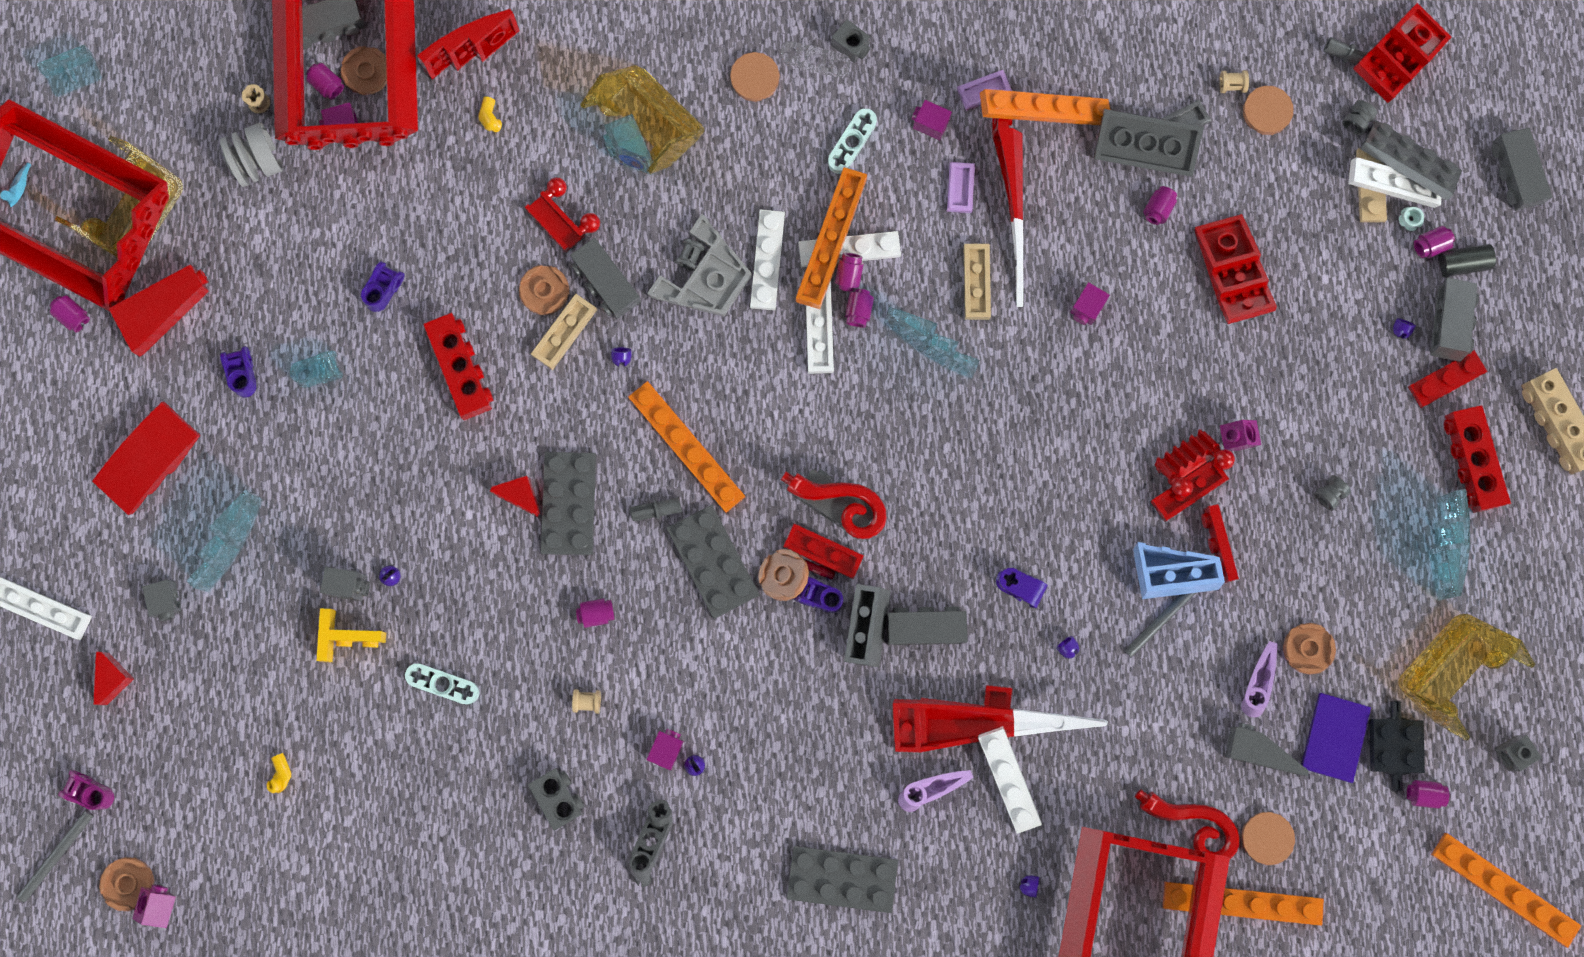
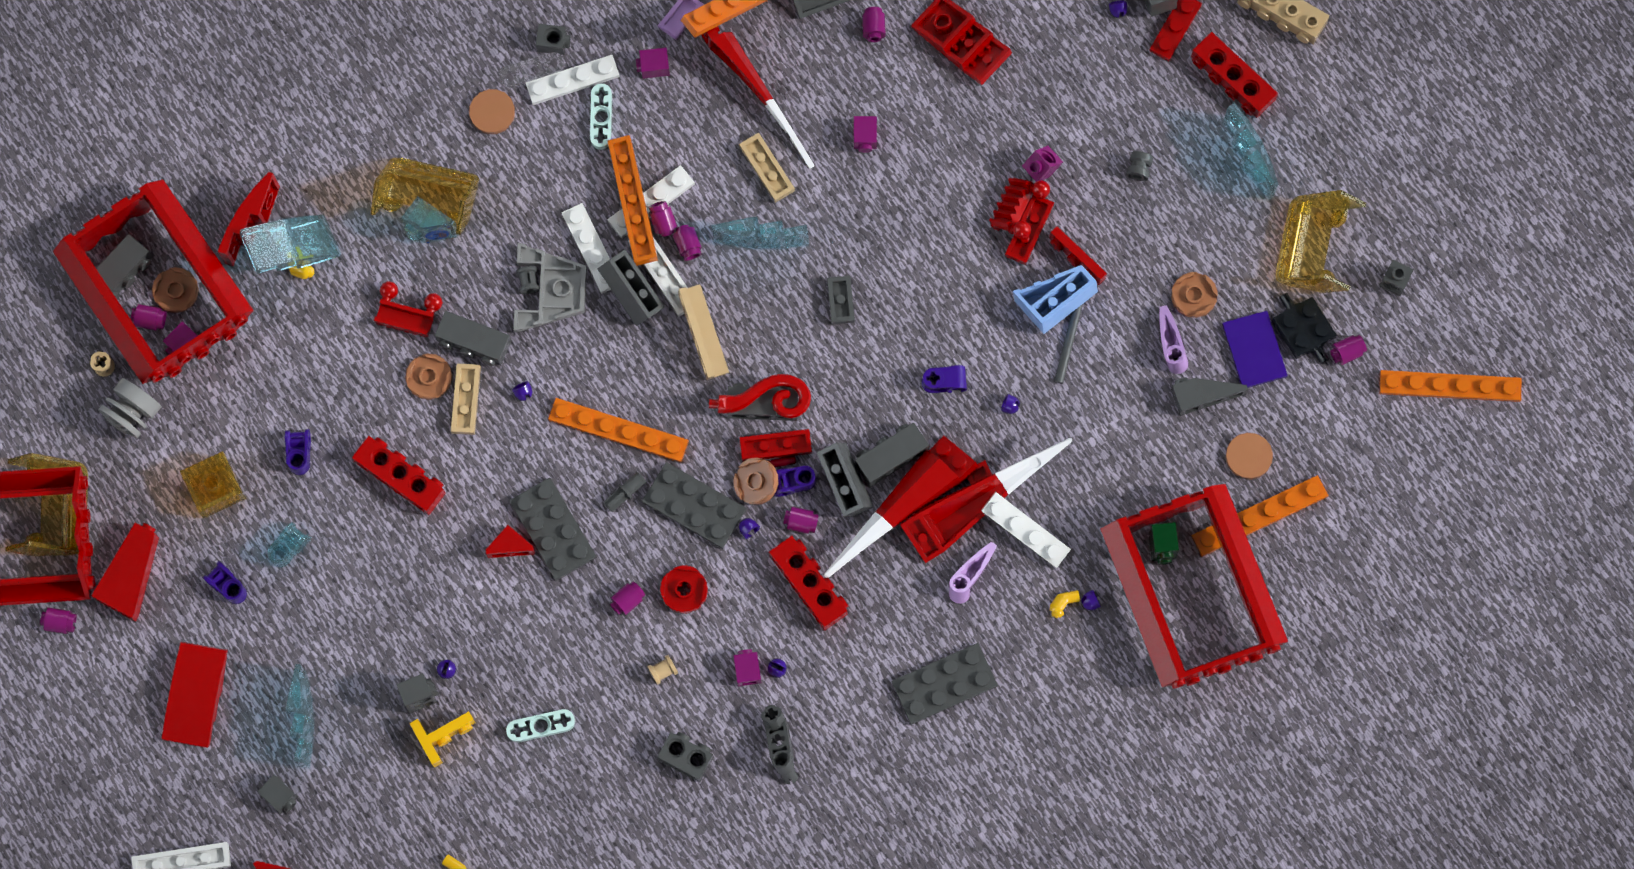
camera: 25 degrees left, 5 degrees down
lavender tile [947,162,975,213] -> none
red plant [1135,789,1239,859] -> none
none -> clear yellow brick [180,451,247,518]
none -> clear light blue slope [240,215,341,274]
none -> white plate [526,55,620,105]
none -> dark grey brick [597,249,664,326]
none -> red plate [660,565,708,614]
none -> tan fence [678,284,729,380]
none -> dark purple hinge [739,518,760,539]
none -> red brick [769,536,849,631]
none -> magenta brick [783,507,819,534]
none -> red plate [824,435,978,578]
none -> dark grey plate [827,276,855,325]
none -> yellow arm [1050,590,1080,618]
none -> dark green brick [1148,522,1179,565]

